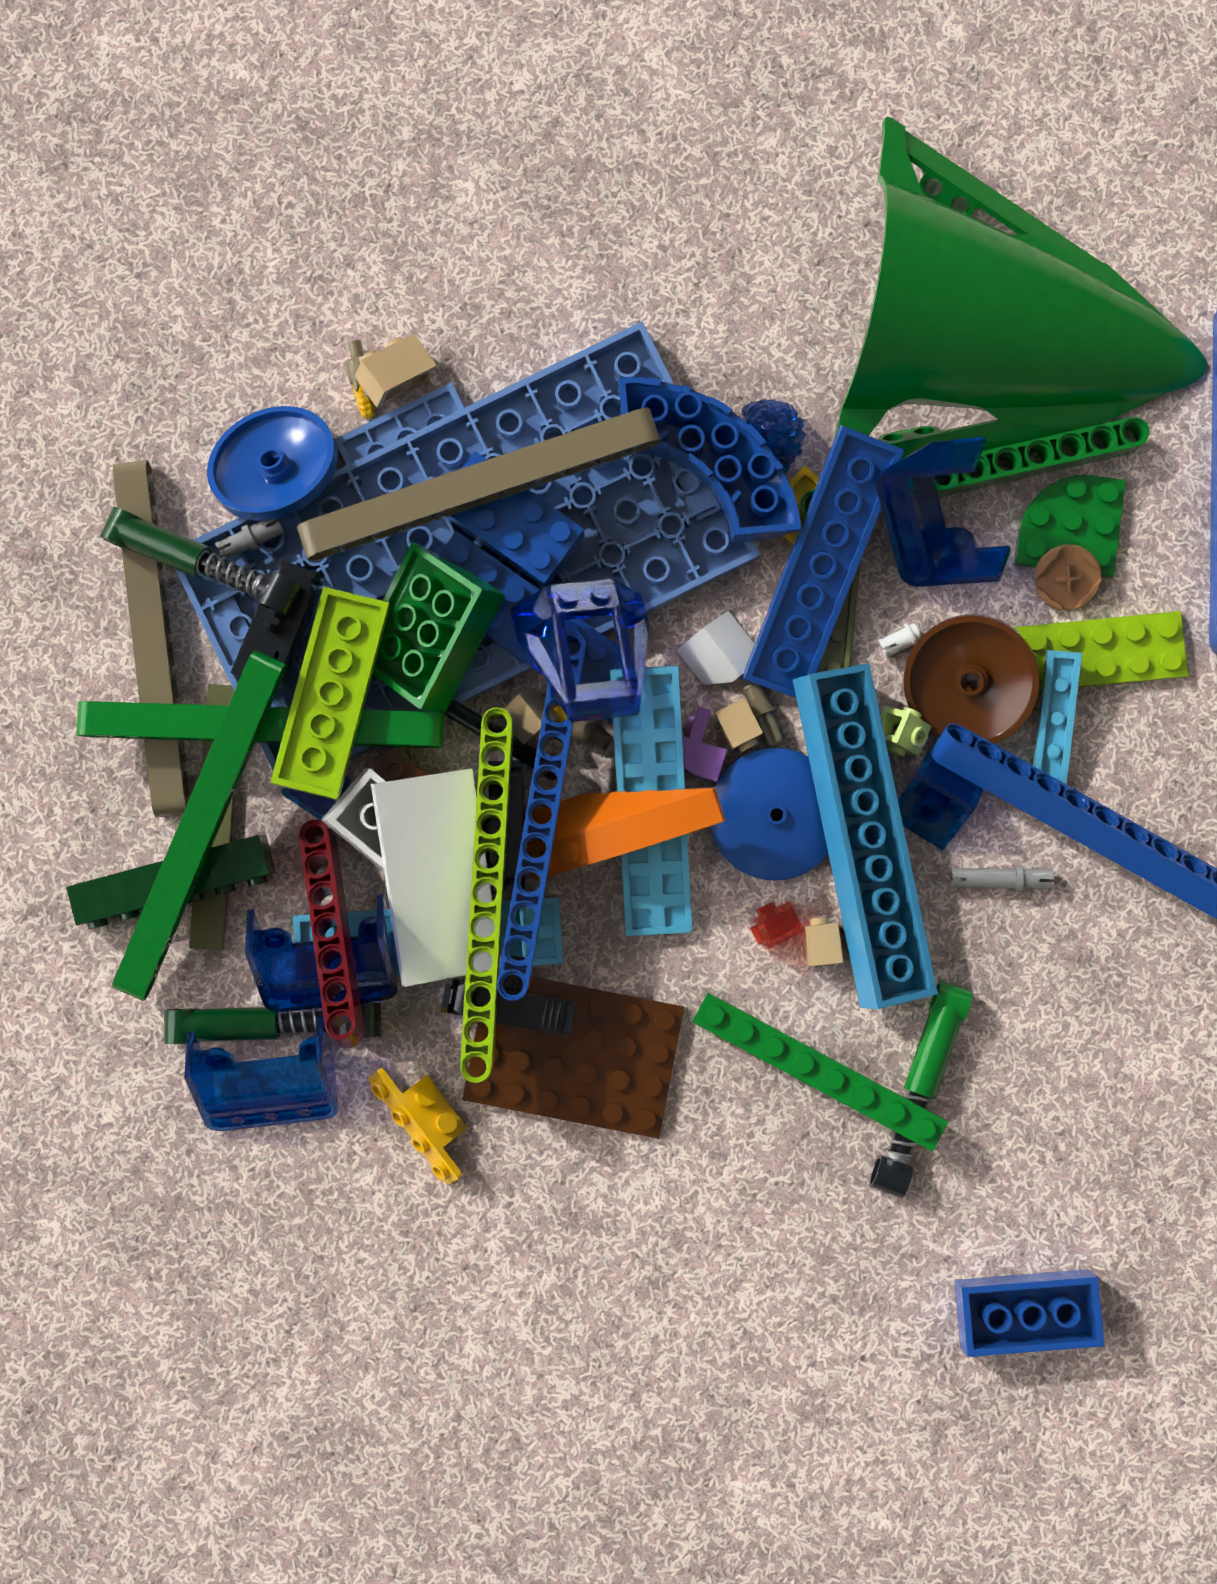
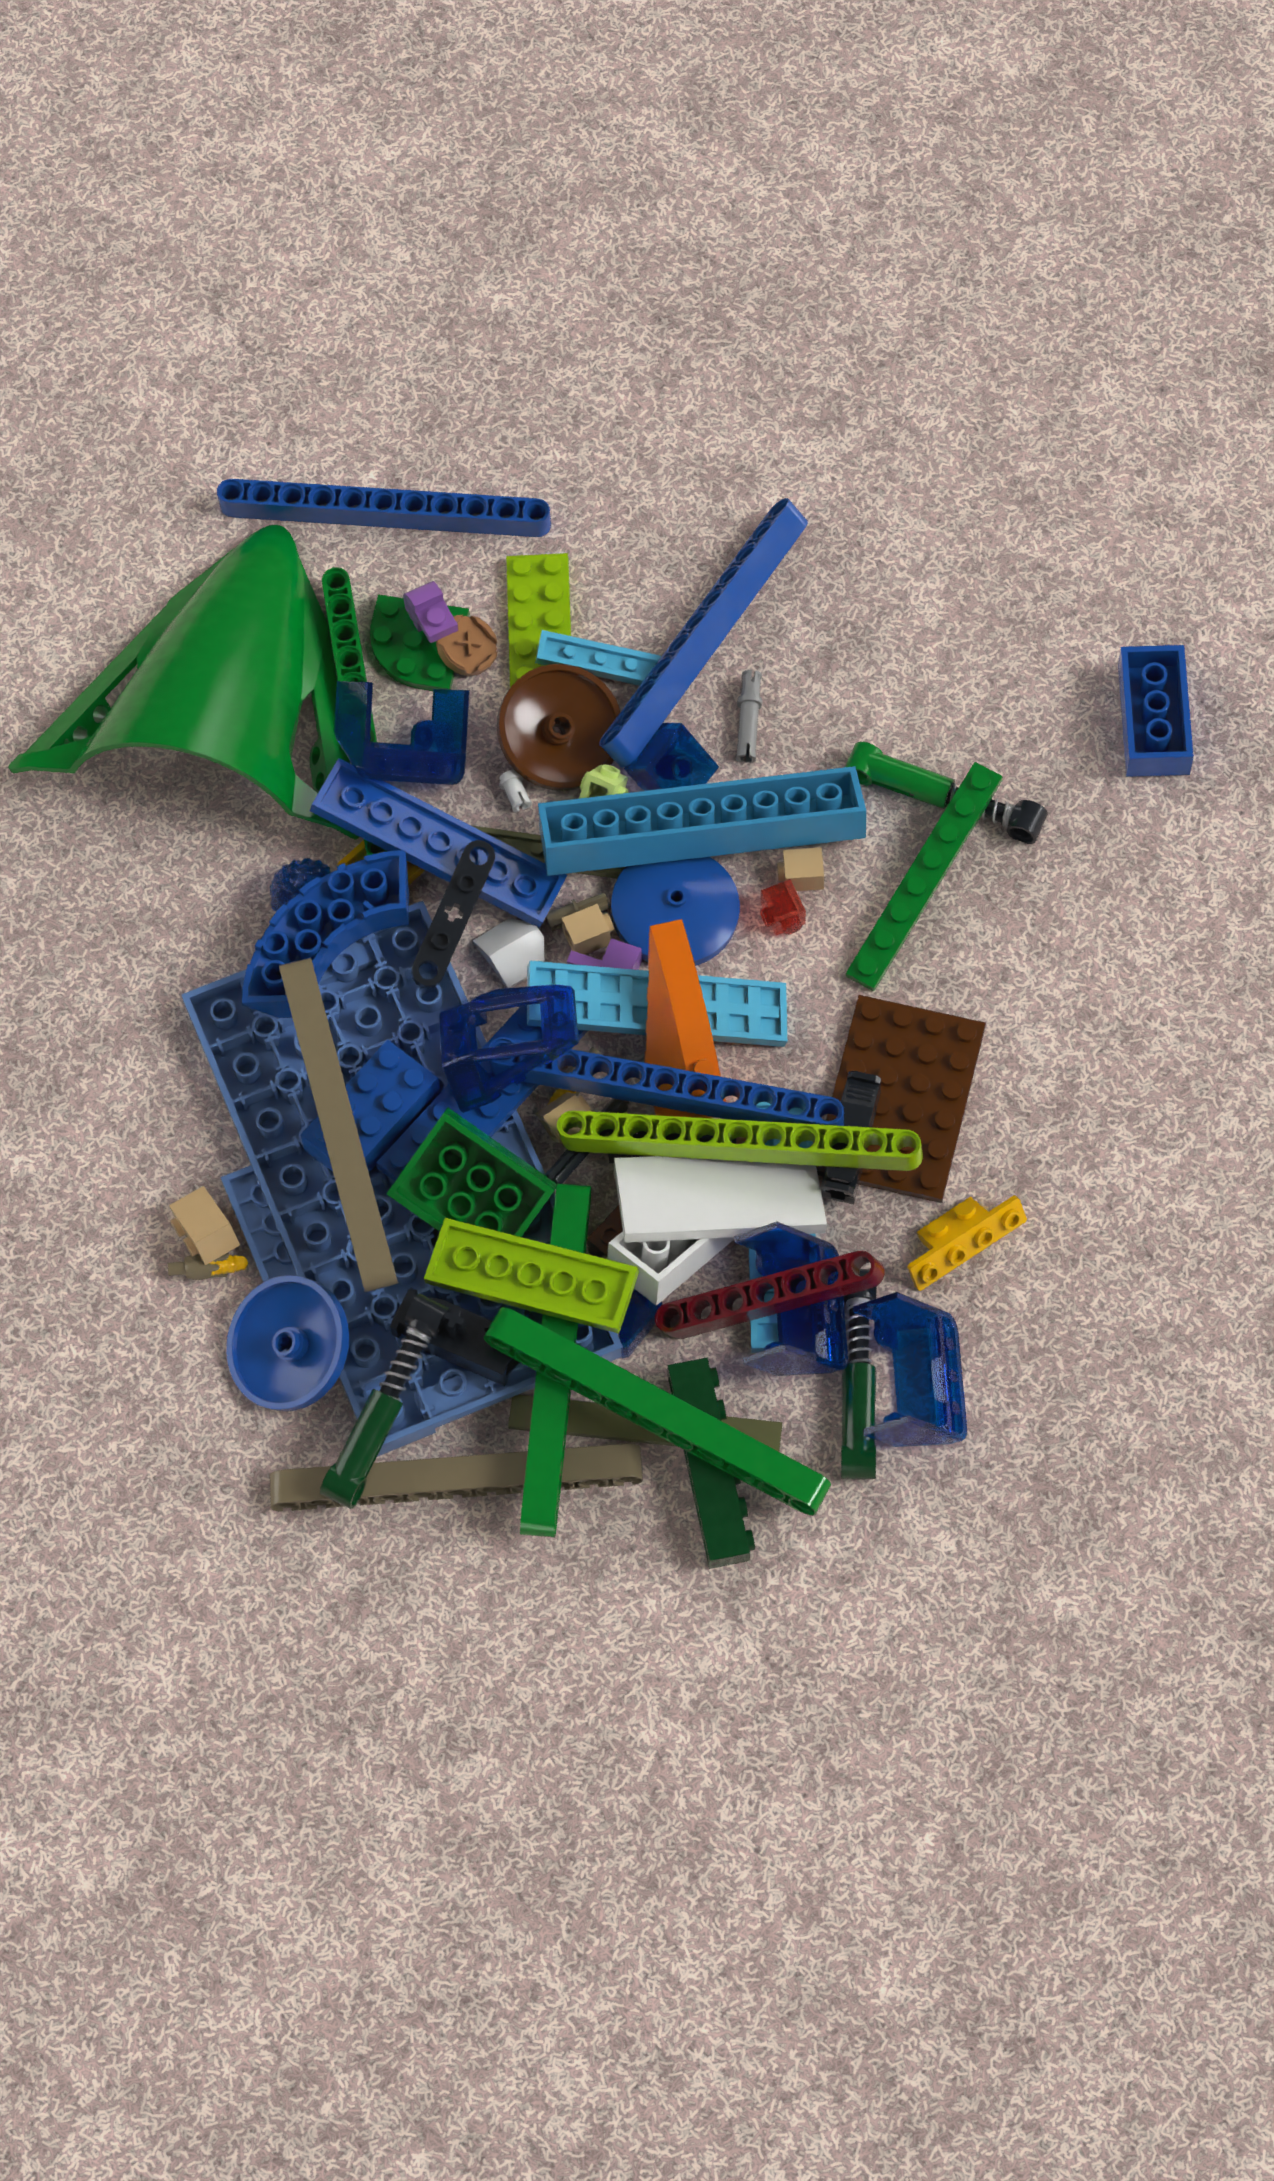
camera: 85 degrees left, 20 degrees down
light grey pin [215,518,285,561] -> none
none -> medium lavender brick [403,581,458,643]
none -> black piece [411,840,495,989]

